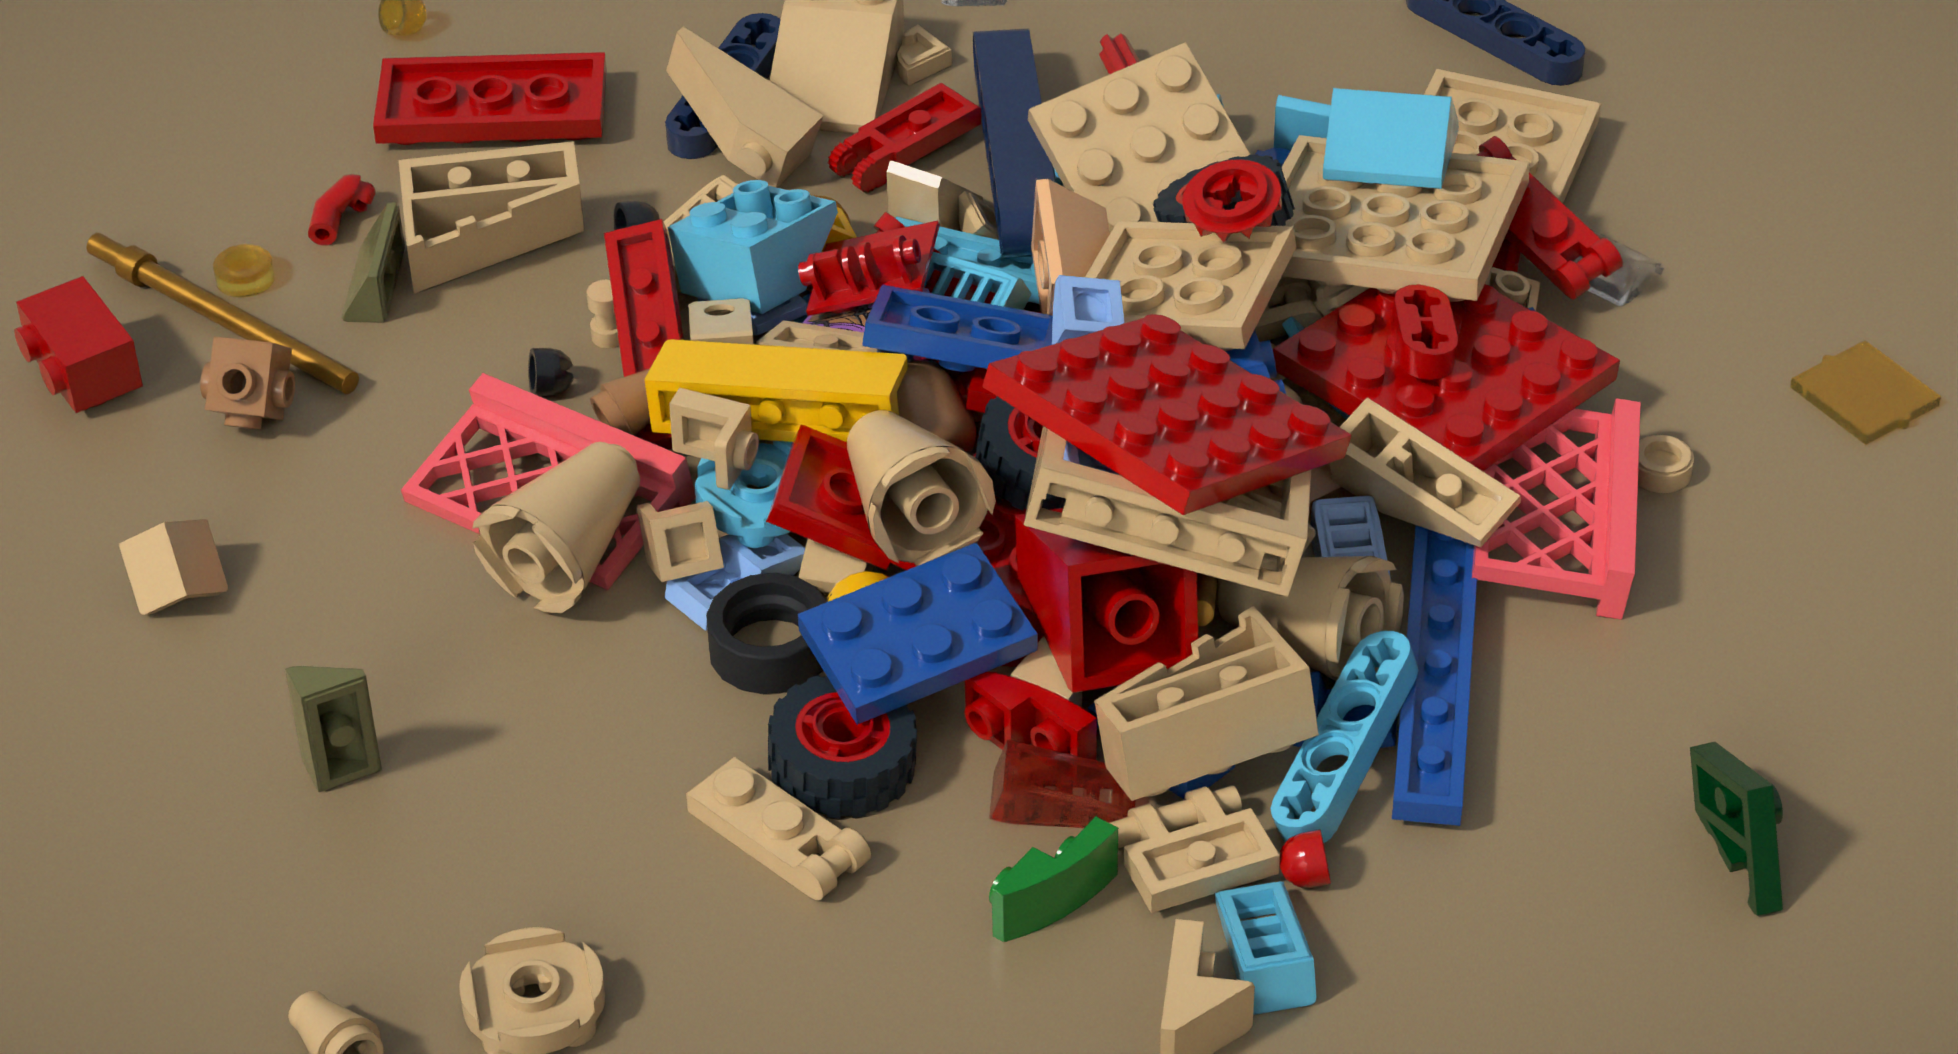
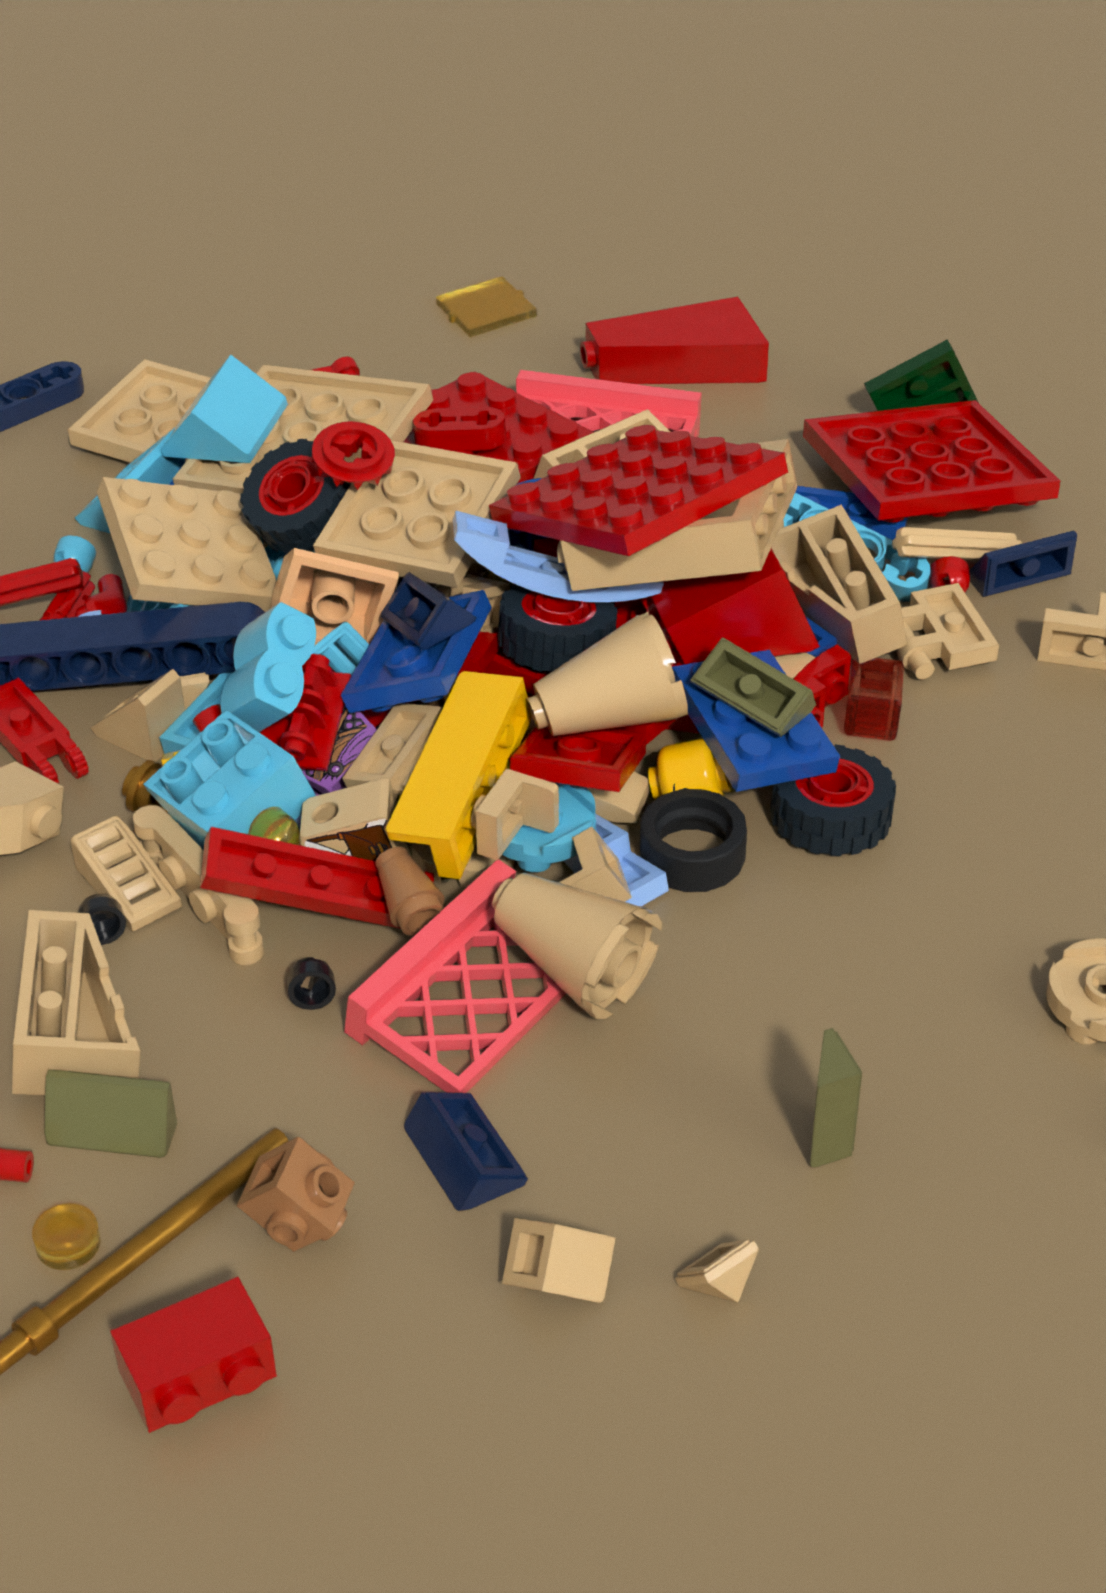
camera: 85 degrees left, 0 degrees up
tan plate [686,757,871,900] -> none
green slope [989,816,1119,942] -> none
medium azure slope [1215,881,1317,1015] -> none
none -> medium azure brick [221,602,316,732]
none -> clear yellow hinge [248,807,300,845]
none -> dark blue slope [380,572,477,650]
none -> dark blue slope [404,1092,528,1211]
none -> red slope [580,296,769,384]
none -> tan slope [675,1239,759,1303]
none -> olive slope [690,637,817,737]
none -> red plate [803,400,1061,522]
none -> tan axle [892,527,1022,561]
none -> dark blue slope [969,530,1077,597]

